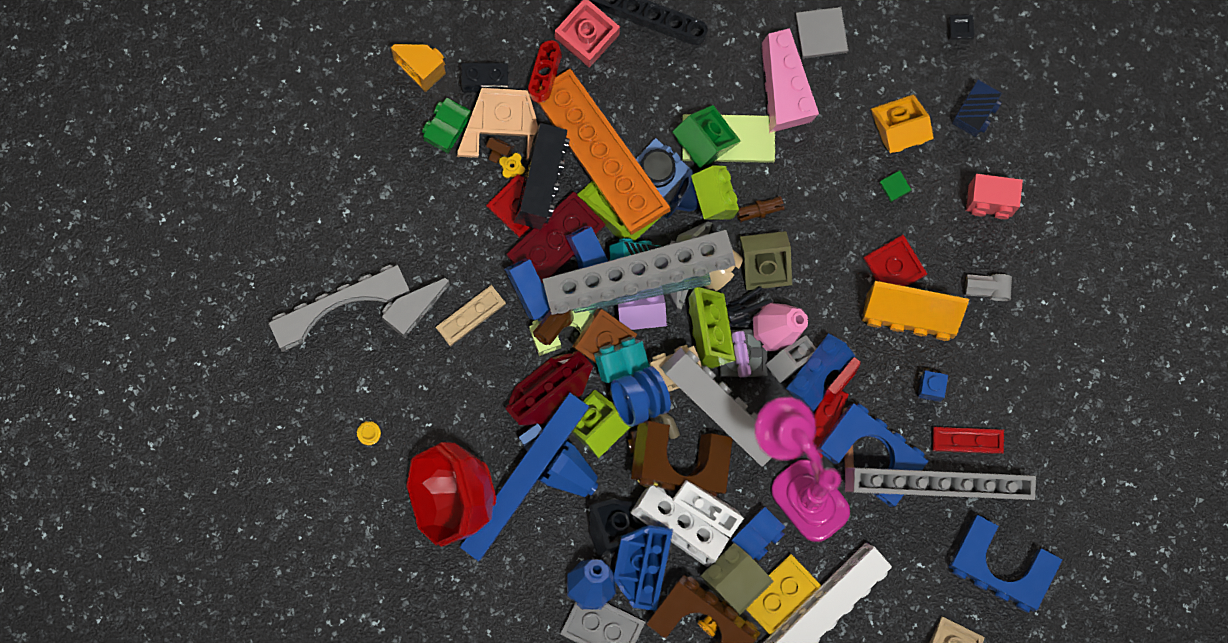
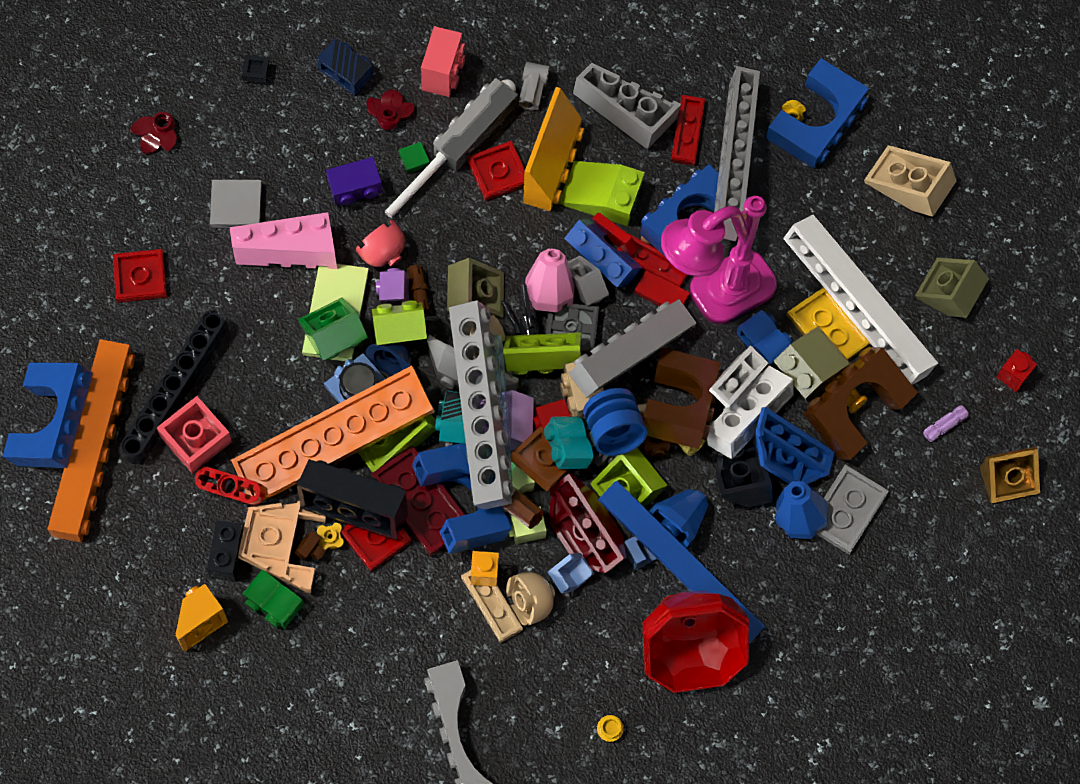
camera: 80 degrees left, 10 degrees down
light grey slope [382,278,450,338] -> none
lavender axle [732,331,751,377] -> none
light orange slope [871,95,933,153] -> none
blue brick [917,371,948,402] -> none
none -> dark purple brick [326,157,382,206]
none -> coral cylinder [355,220,406,267]
none -> dark red plate [367,89,414,130]
none -> medium lavender brick [376,268,410,306]
none -> piece [385,78,518,218]
none -> light orange brick [471,551,499,587]
none -> tan cylinder [506,572,555,625]
none -> red brick [533,399,571,430]
none -> medium blue panel [548,553,594,593]
none -> lime slope [559,161,645,226]
none -> light grey wedge [573,63,681,150]
none -> yellow plate [782,100,806,122]

